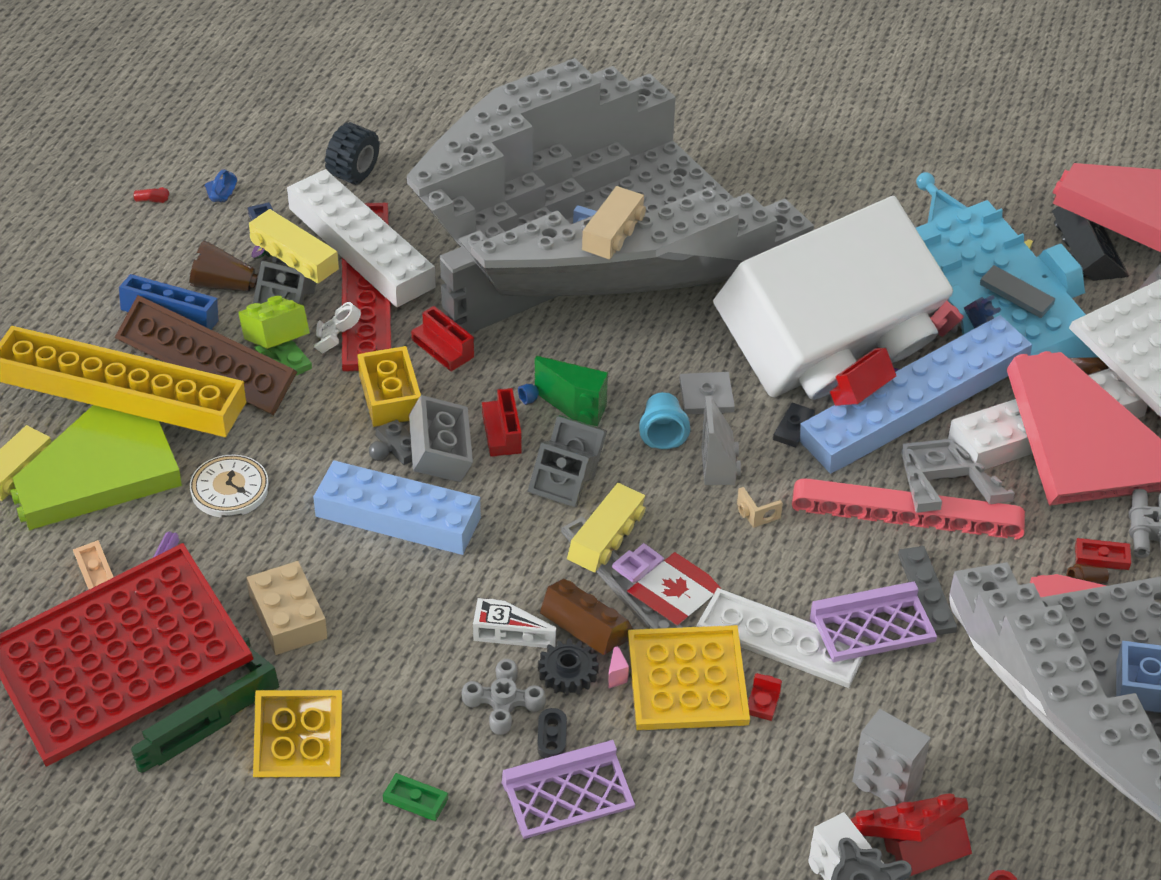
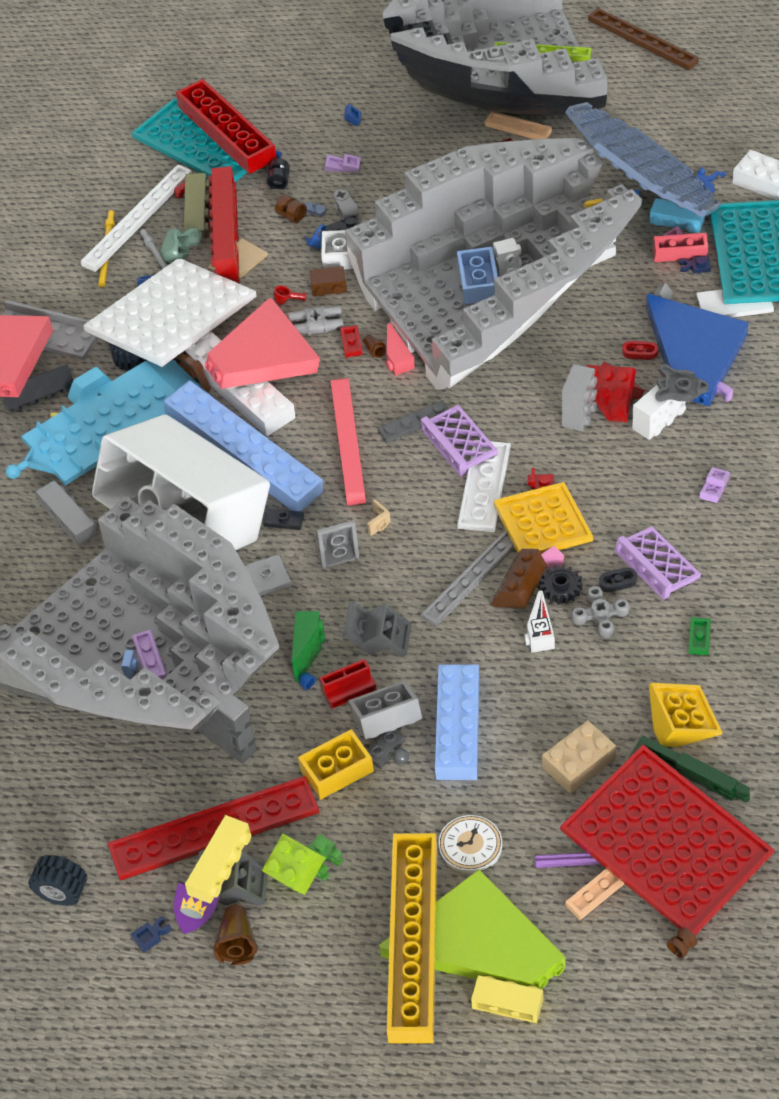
camera: 100 degrees left, 5 degrees up
reddish brown plate [114,295,297,416] -> none
blue brick [119,274,219,330] -> none
red arm [133,187,169,203] -> none
blue piece [205,169,237,202] -> none
white brick [287,169,436,307] -> none
white piece [314,302,361,354] -> none
red piece [411,306,474,372] -> none
light yellow brick [567,483,646,573] -> none
tan brick [582,186,646,259] -> none
lavender slope [612,543,664,583] -> none
sticker [627,552,721,626] -> none
medium azure piece [639,393,690,449] -> none
red piece [830,348,897,406] -> none
light grey wing [901,439,1015,513] -> none
dark blue plate [964,295,1001,329] -> none
dark grey tile [980,265,1055,318] -> none

